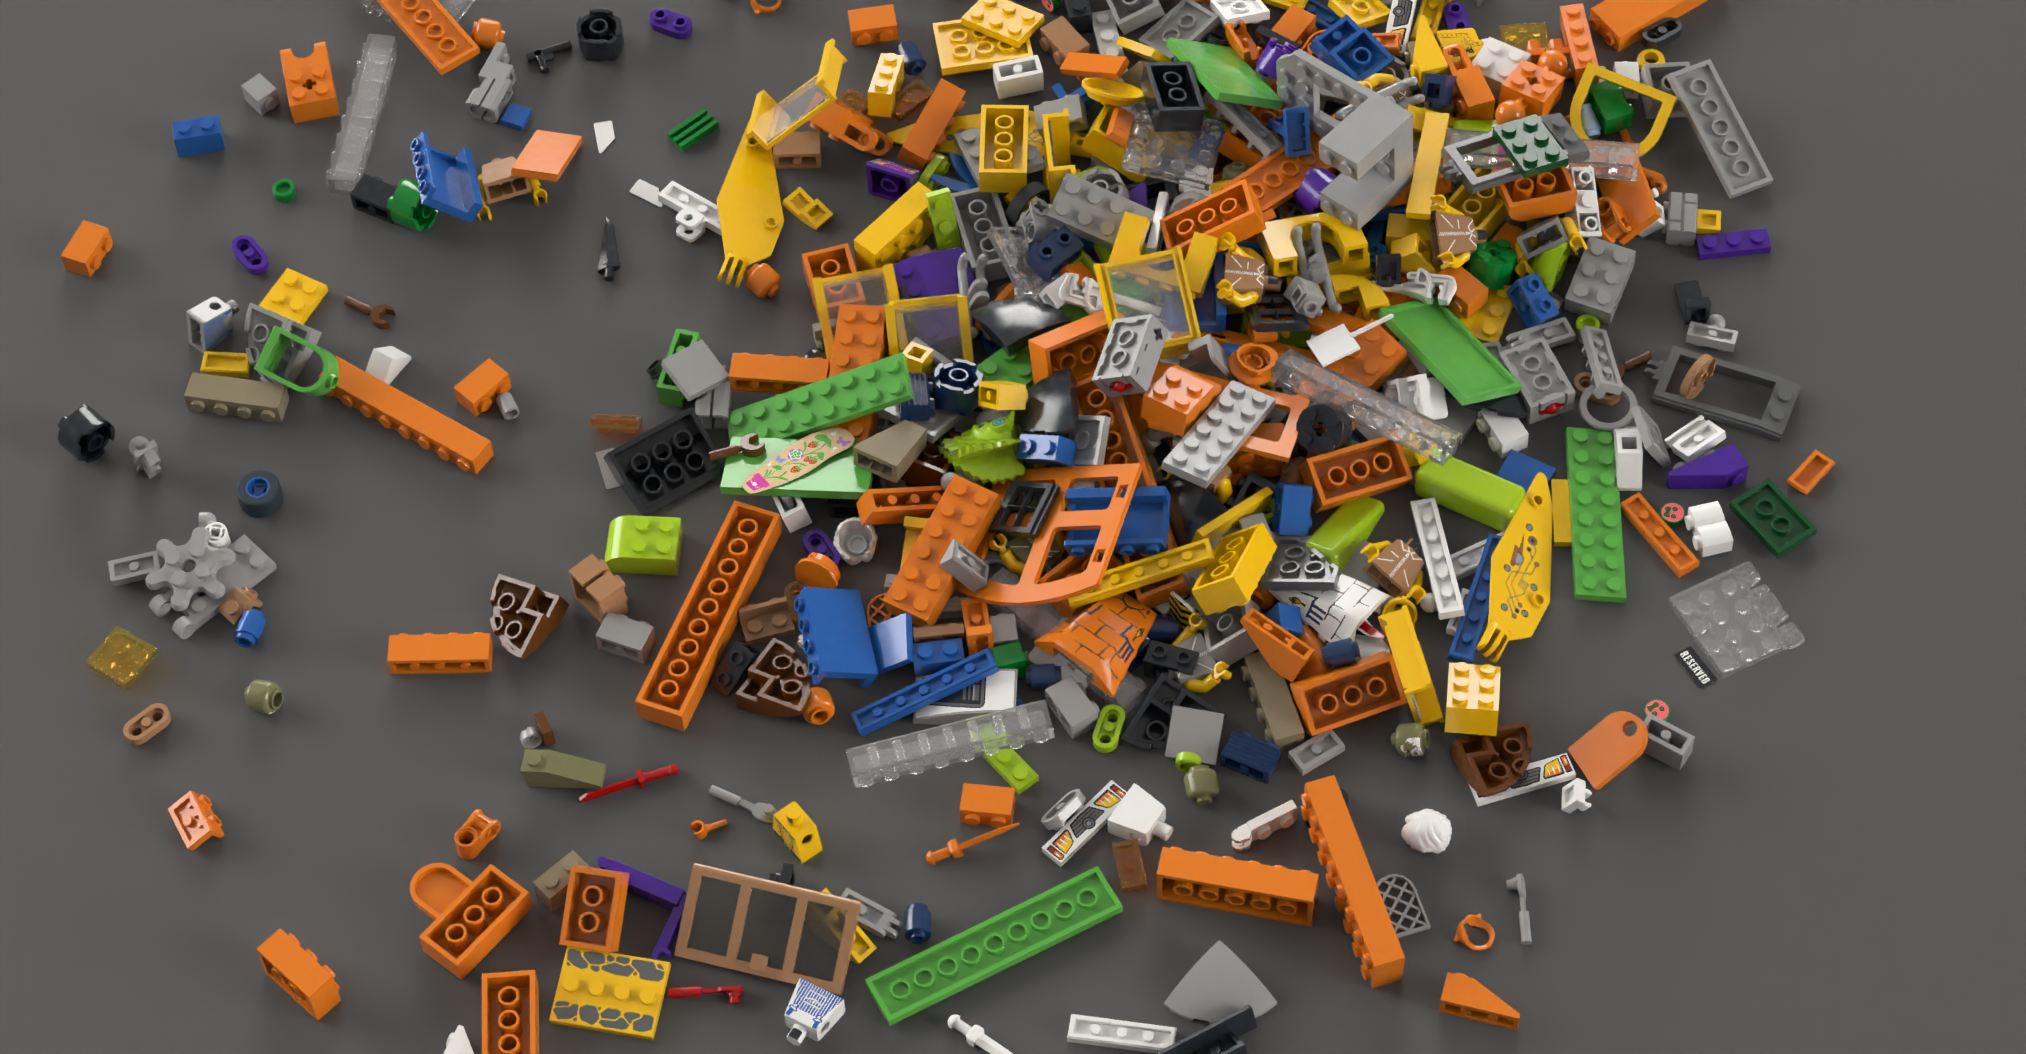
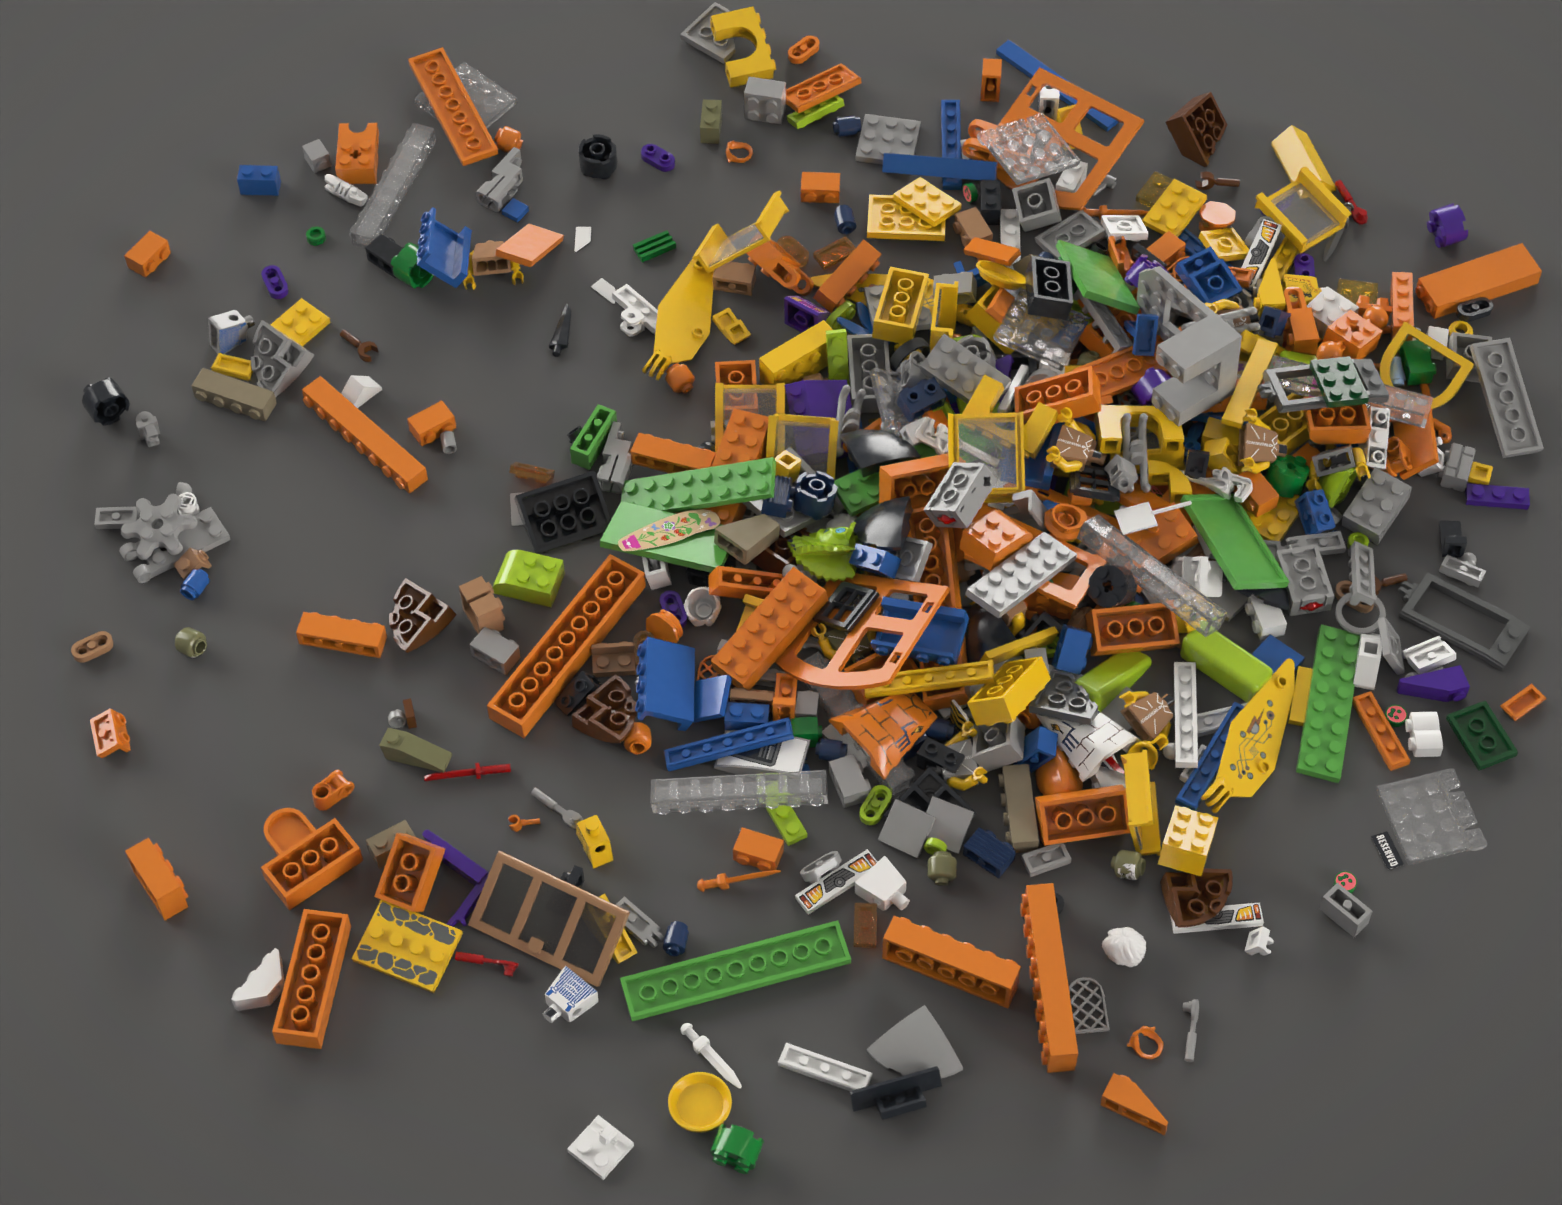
camera: 10 degrees right, 0 degrees up
clear yellow plate [86,626,158,689] -> none
black wheel [236,470,283,518] -> none
bright green window [254,326,339,397] -> none
black hose [526,40,572,74] -> none
light grey tile [661,340,729,402] -> none
reddish brown piece [708,433,766,461] -> none
yellow arch [868,53,904,118] -> none
light grey slope [940,539,989,591] -> none
yellow brick [978,381,1028,410] -> none
white brick [993,55,1044,99] -> none
yellow tile [1116,36,1171,62] -> none
white hinge [1231,800,1297,852] -> none
orange slope [1240,607,1315,683] -> none
dark blue brick [1321,637,1361,668] -> none
orange tile [1567,711,1648,790] -> none
medium nougat tile [1680,354,1716,399] -> none
none -> white hinge [325,174,368,207]
none -> light grey tile [878,799,936,858]

